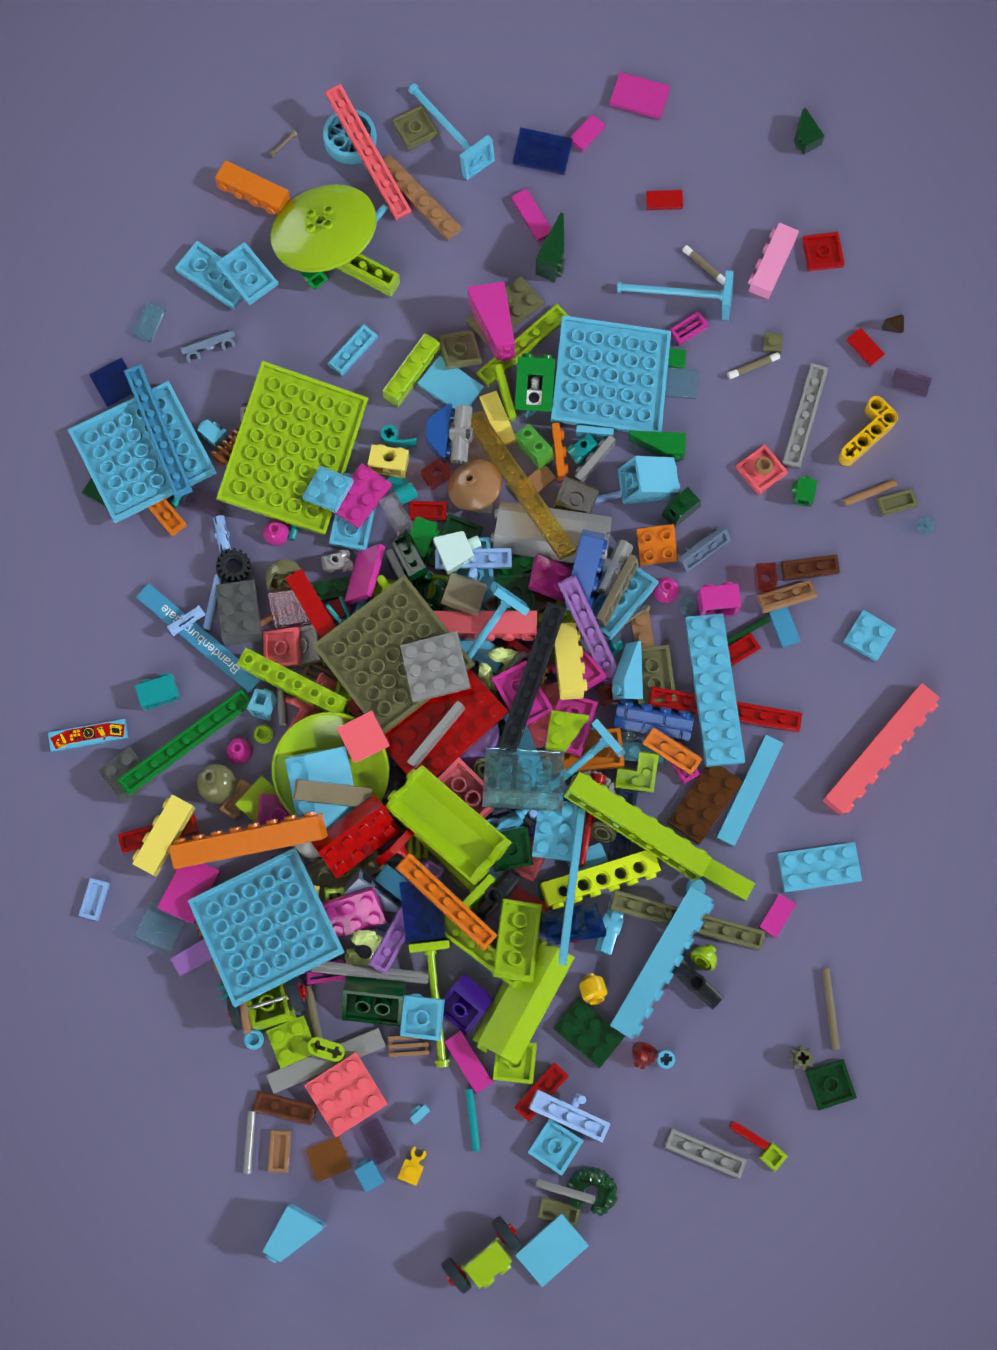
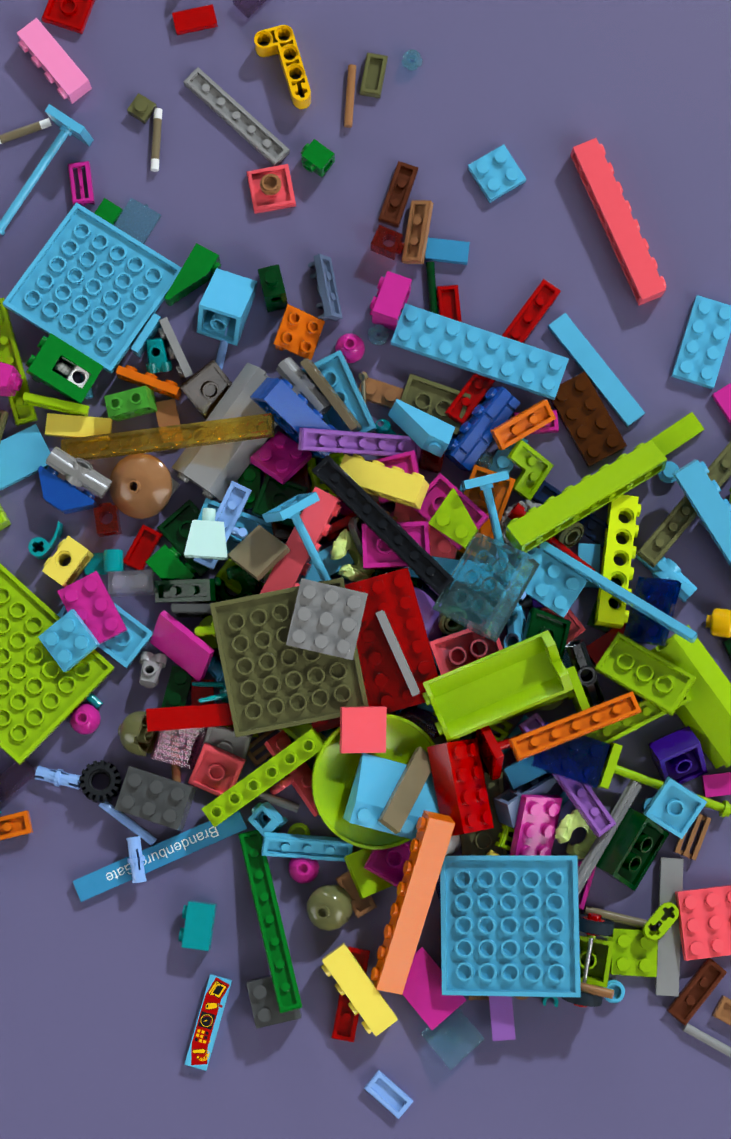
camera: 65 degrees left, 5 degrees up
none -> medium azure tile [261,832,353,862]

